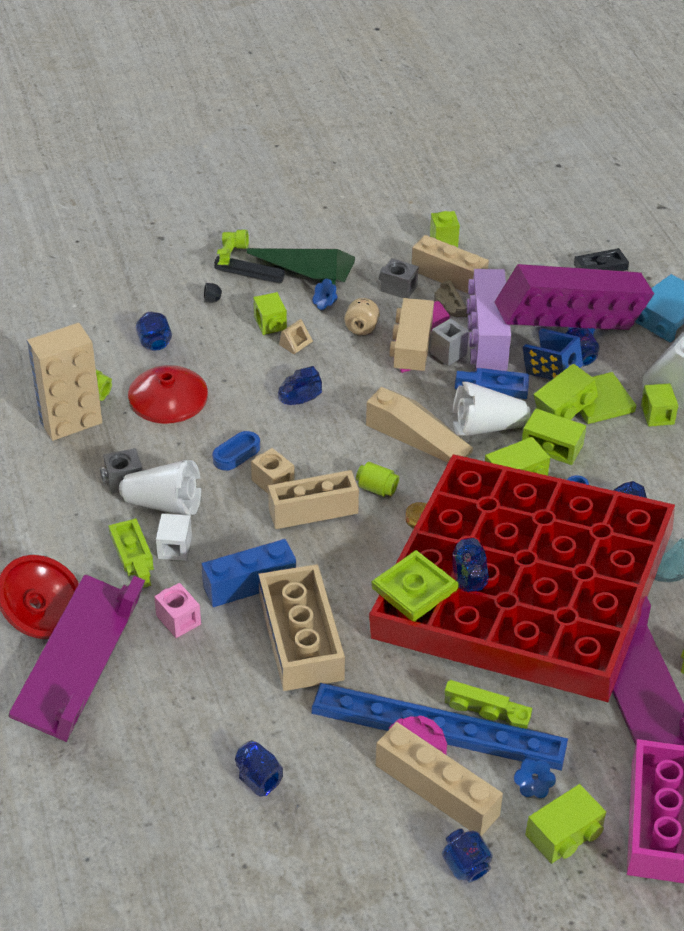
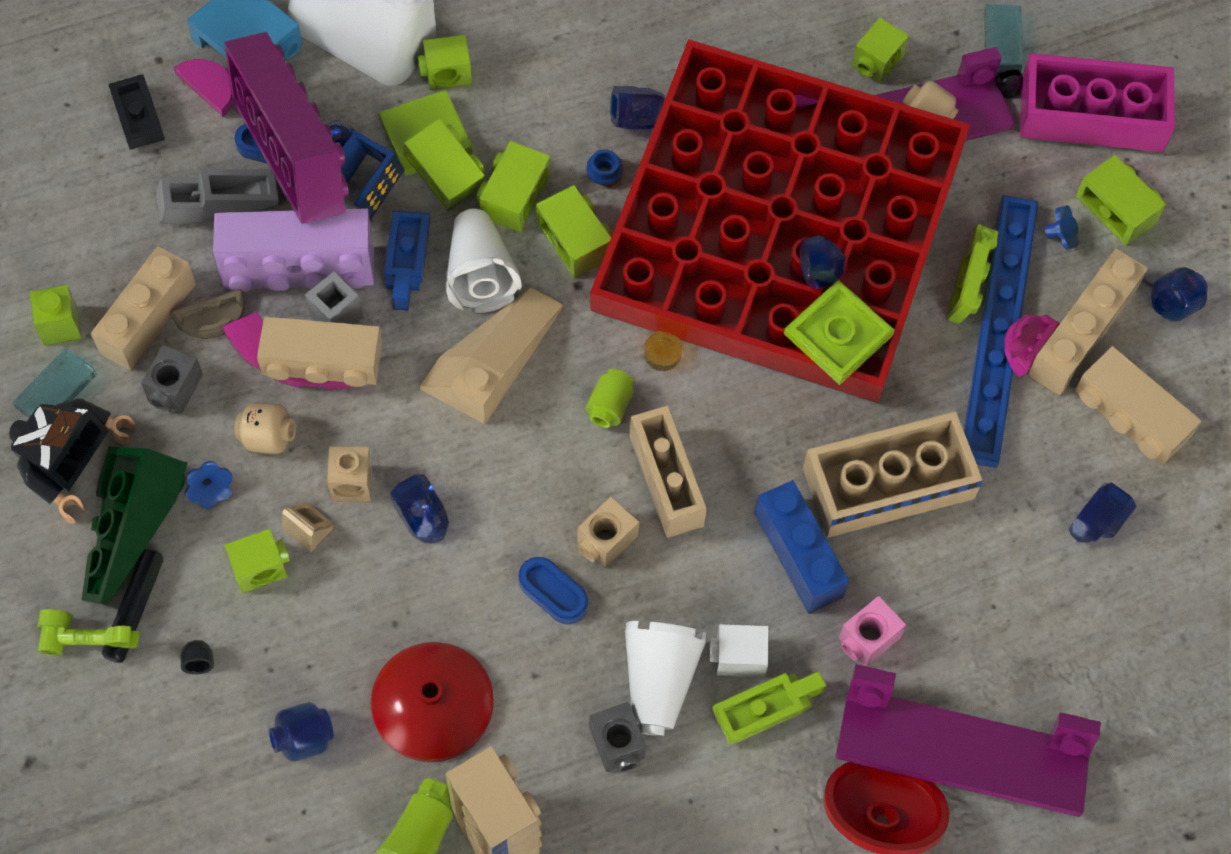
camera: 95 degrees left, 20 degrees up
none -> black torso [9,398,135,523]
none -> clear light blue tile [13,347,97,418]
none -> tan brick [327,447,373,502]
none -> tan head [903,81,959,119]
none -> tan brick [1075,346,1202,466]

